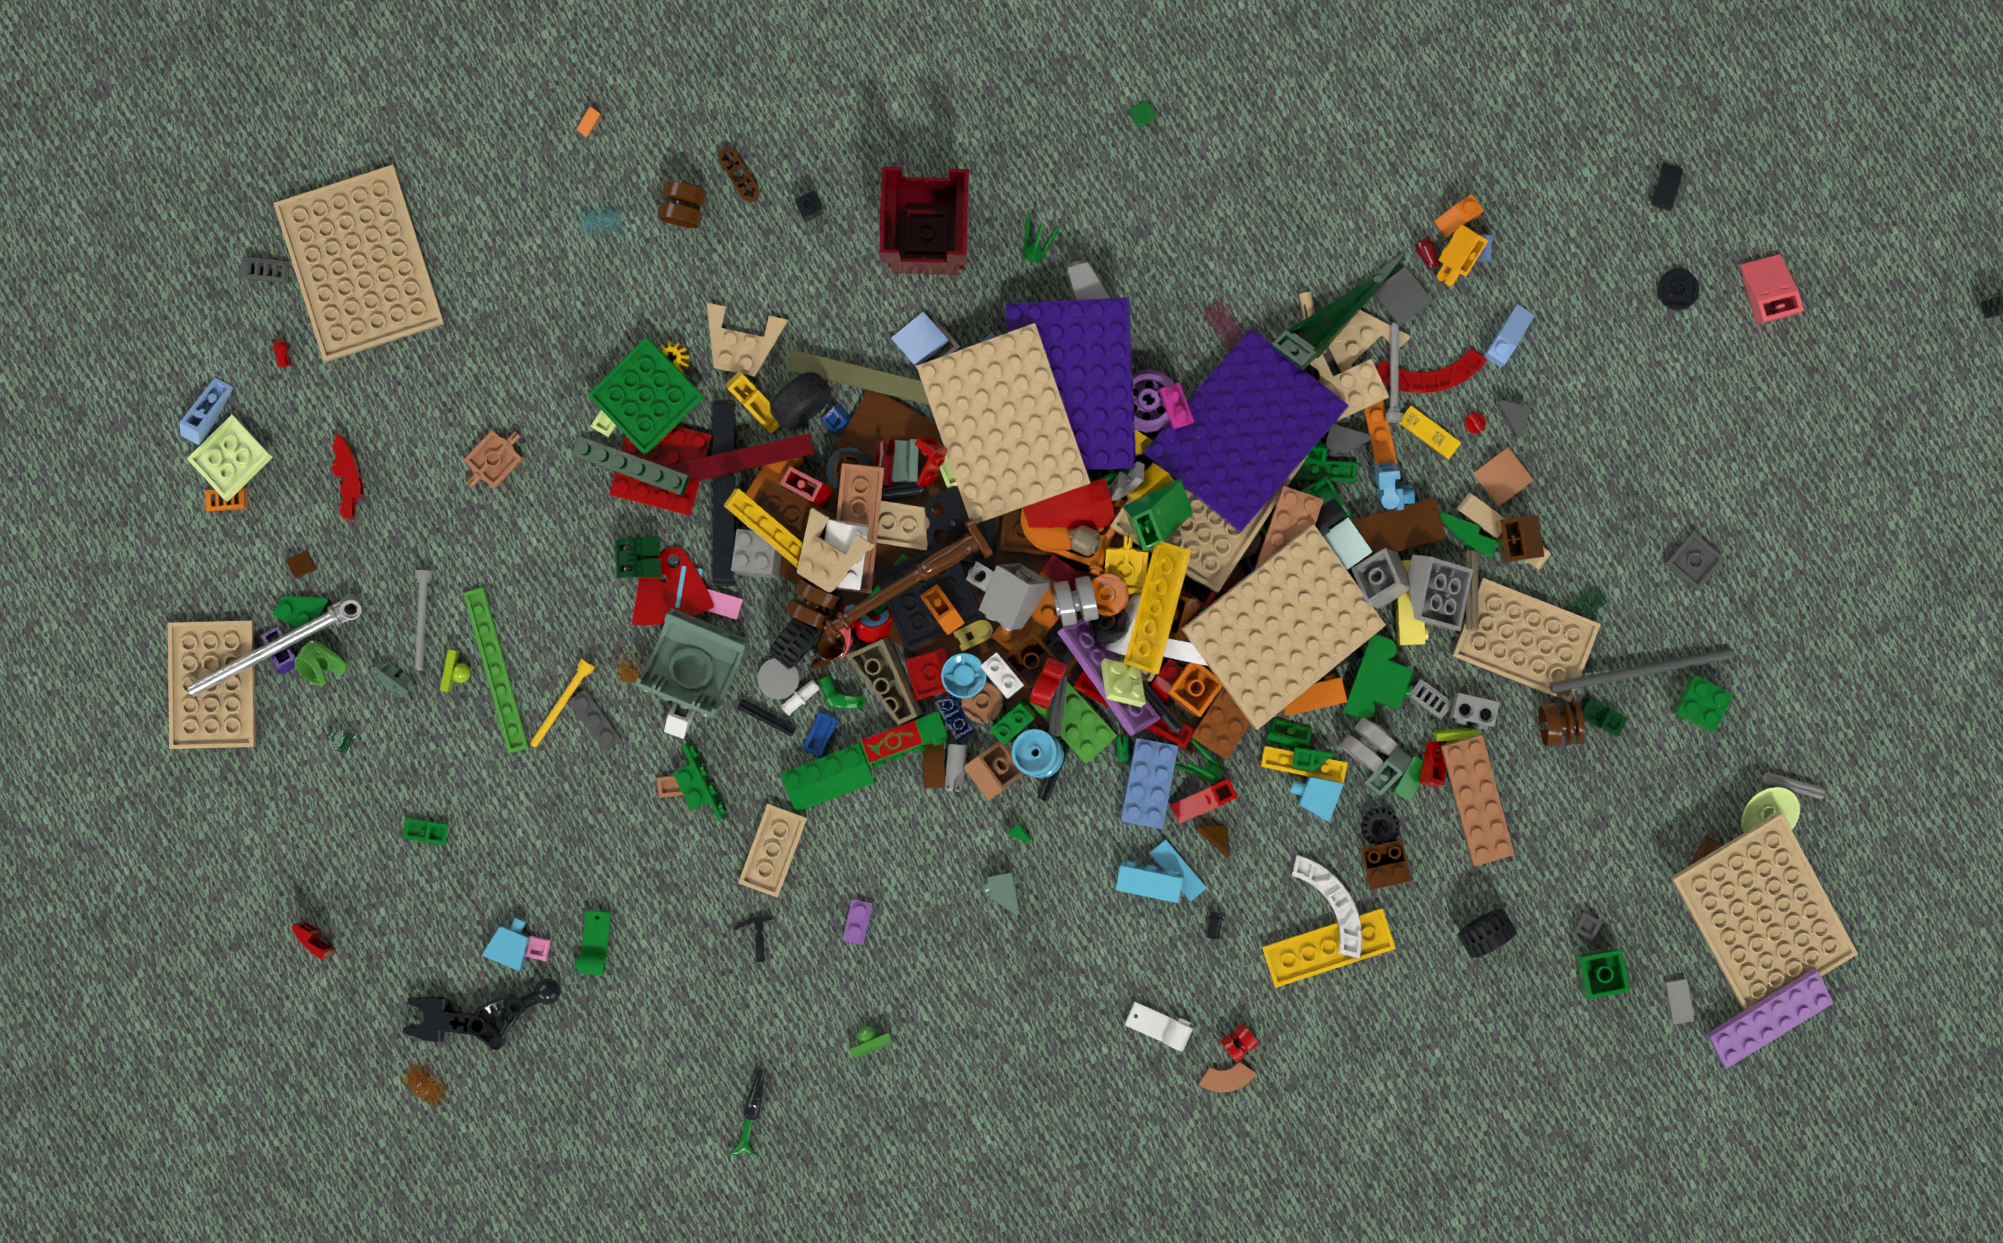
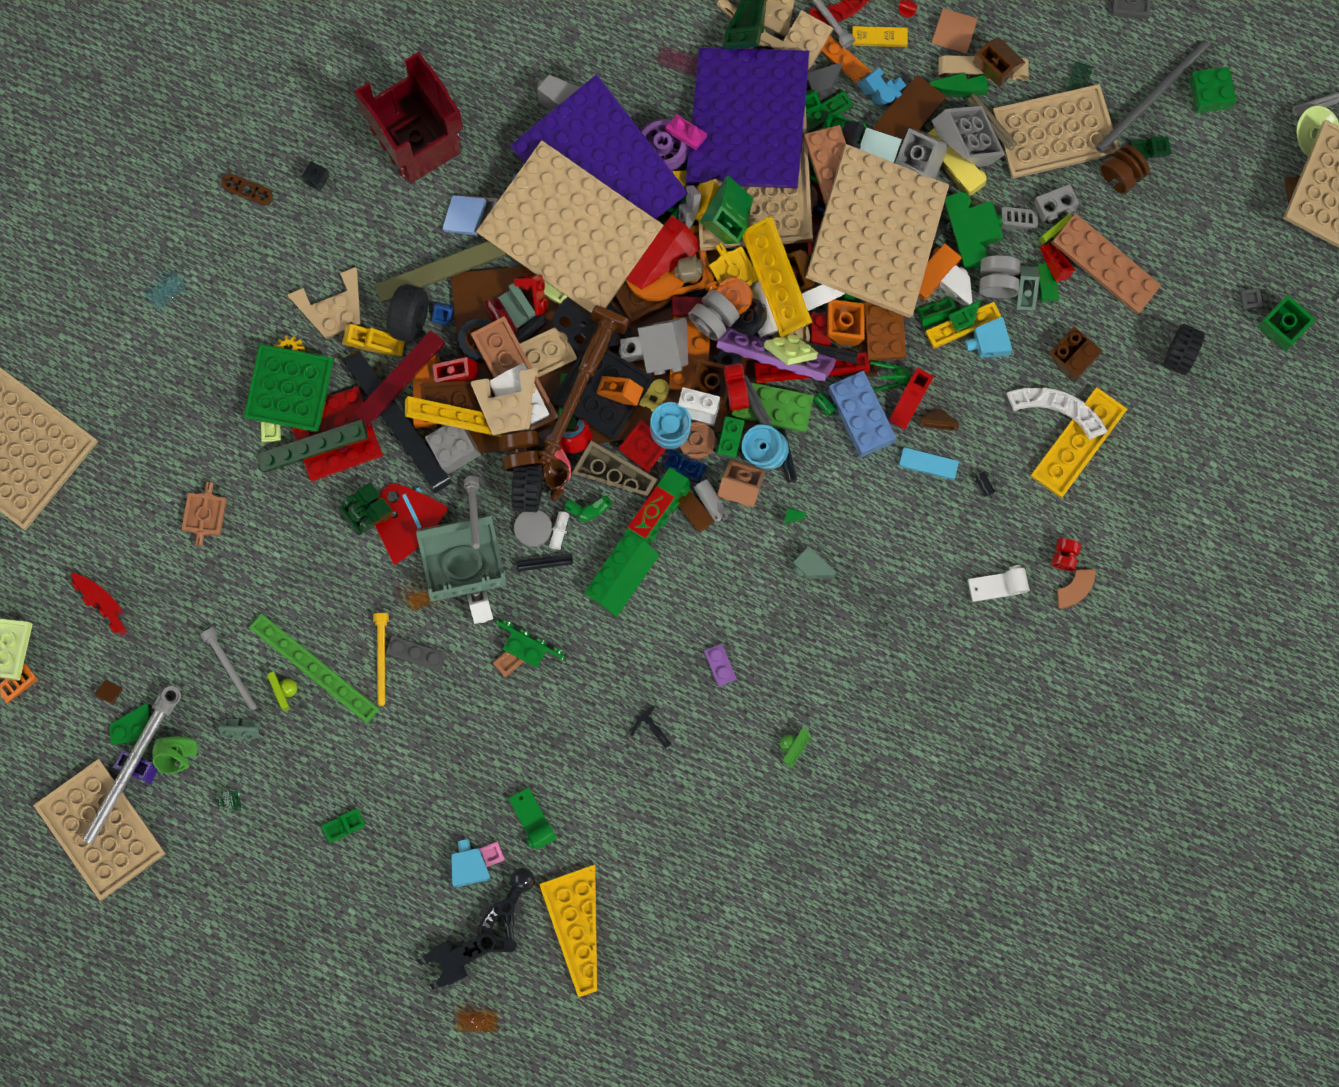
camera: 35 degrees left, 10 degrees down
red slope [291,921,336,960] -> none
orange piece [576,106,602,137] -> none
reddish brown wheel [657,181,707,228] -> none
bright pink tile [707,589,743,620] -> none
black piece [729,1068,766,1156] -> none
tan plate [738,804,807,898] -> none
blue tile [803,711,839,758] -> none
green plant [1022,212,1060,263] -> none
medium azure brick [1116,860,1184,903] -> none
black tyre [1361,808,1401,845] -> none
none -> light grey piece [464,476,480,549]
none -> yellow wing [539,865,597,998]
none -> white slope [939,265,972,307]

